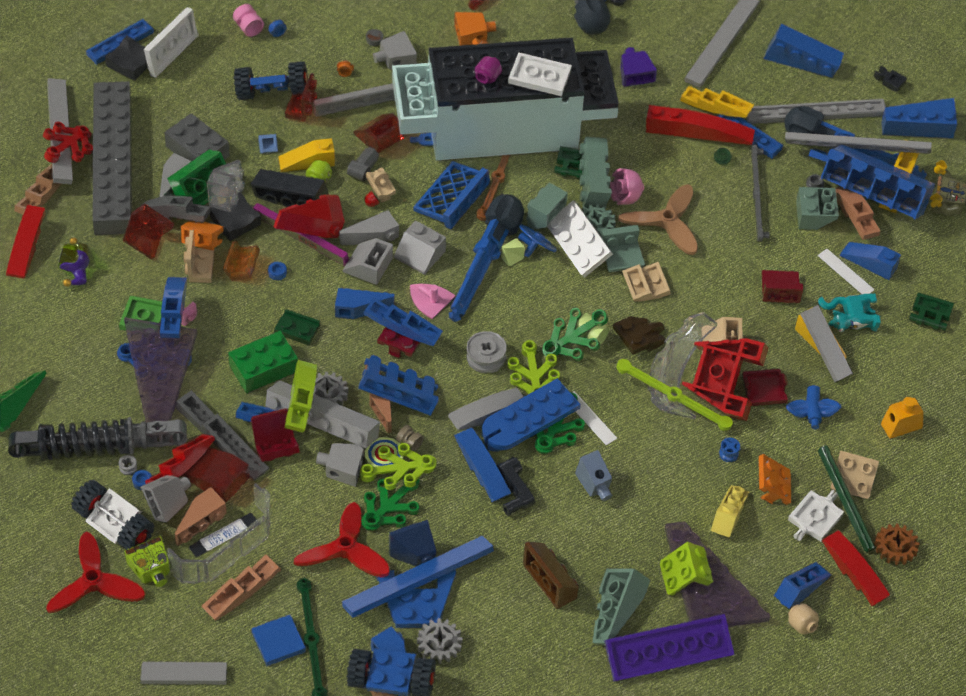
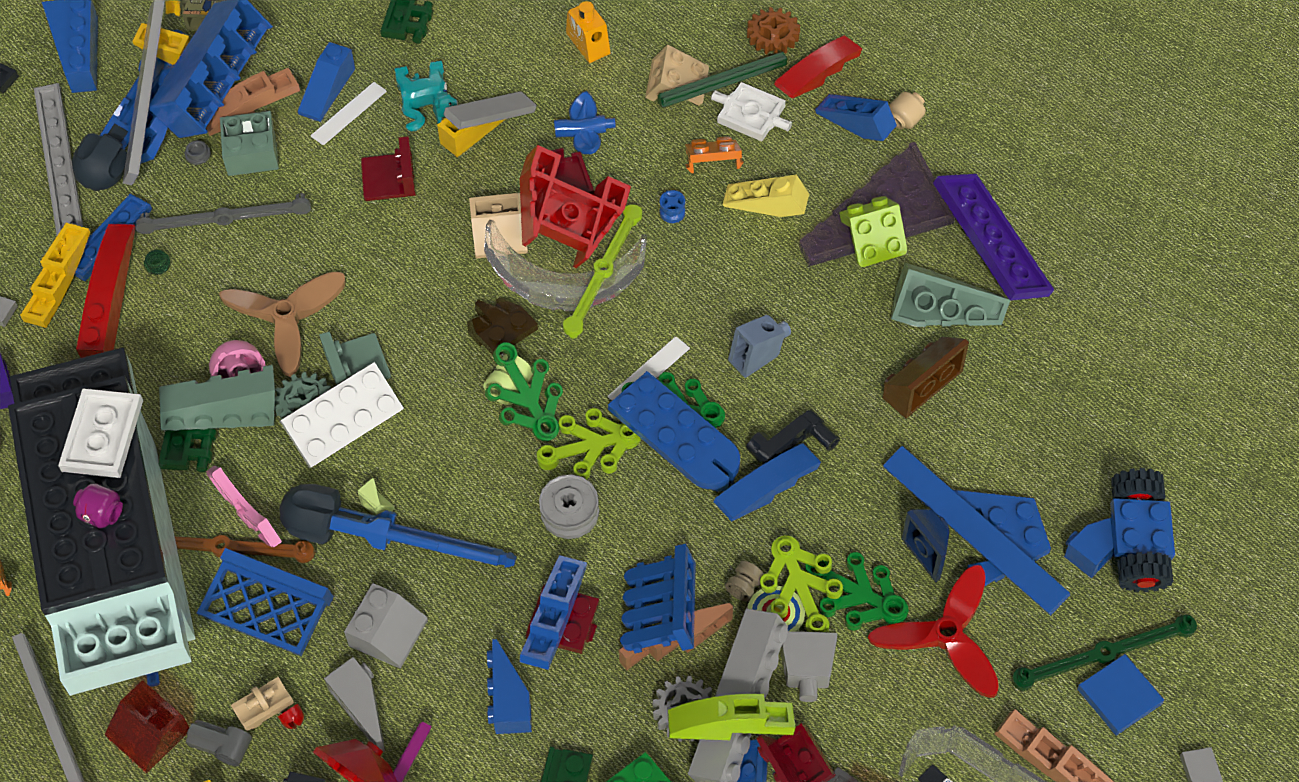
camera: 95 degrees left, 5 degrees up
light grey slope [343,238,393,285] -> none
bright pink shield [410,284,456,319] -> none
light grey gear [417,618,462,664] -> none
light grey slope [448,388,524,430] -> none
blue shield [518,224,557,258] -> none
sand green slope [526,183,568,230] -> none
tan slope [622,262,671,302] -> none
none -> bright pink tile [206,466,282,547]

